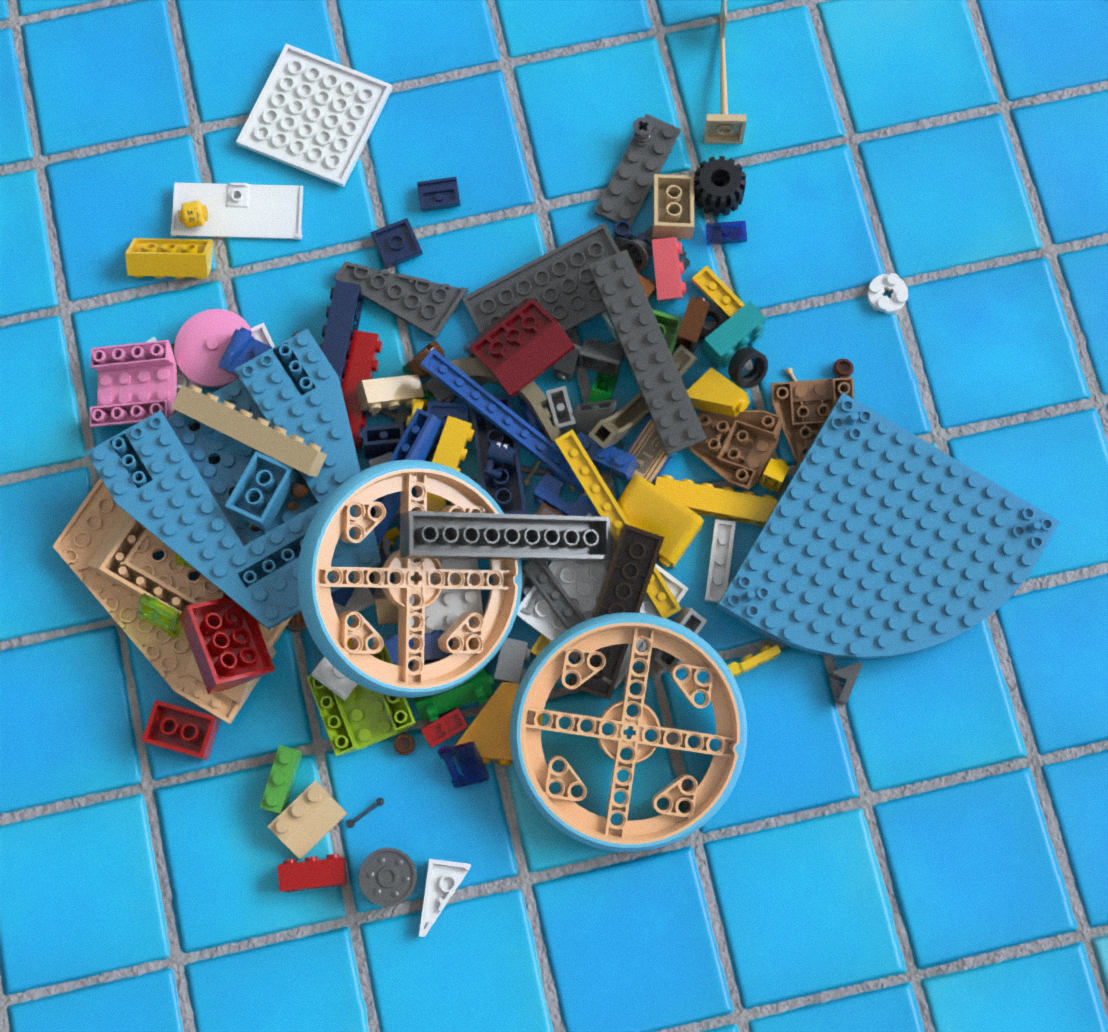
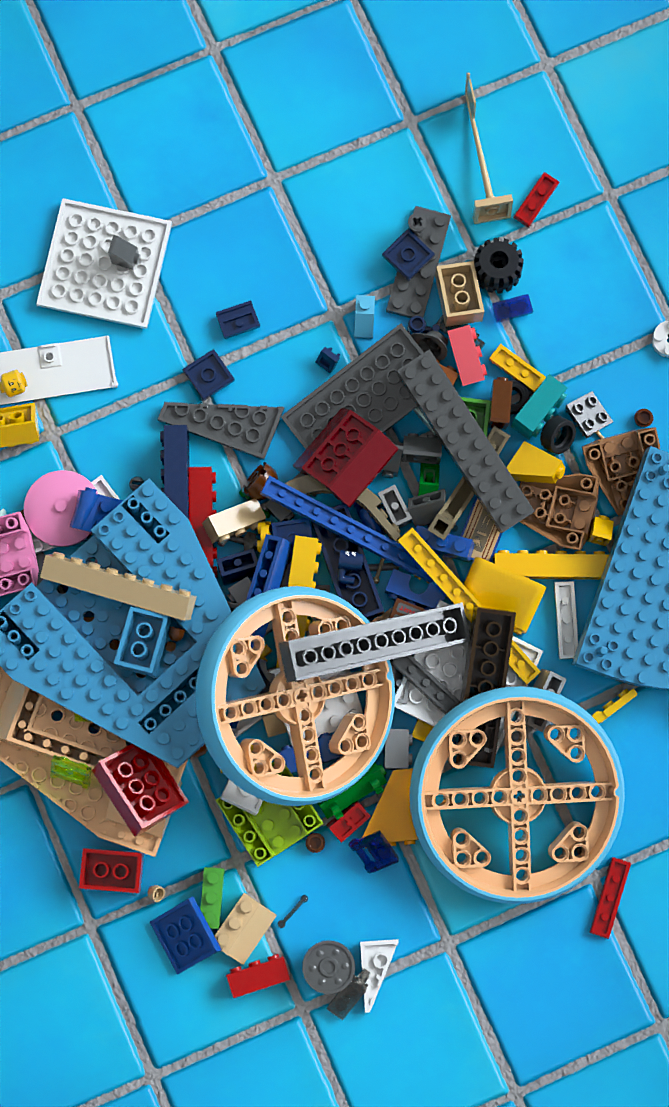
camera: 15 degrees left, 5 degrees up
none -> dark grey slope [108,235,141,270]
none -> tan hinge [147,885,165,902]
none -> blue plate [150,896,222,975]
none -> dark blue tile [315,347,340,373]
none -> clear smoke hinge [327,968,371,1020]
none -> medium azure slope [354,295,375,339]
none -> dark blue plate [382,229,435,281]
none -> red tile [513,172,560,228]
none -> hinge [565,391,613,439]
none -> red tile [589,857,631,939]

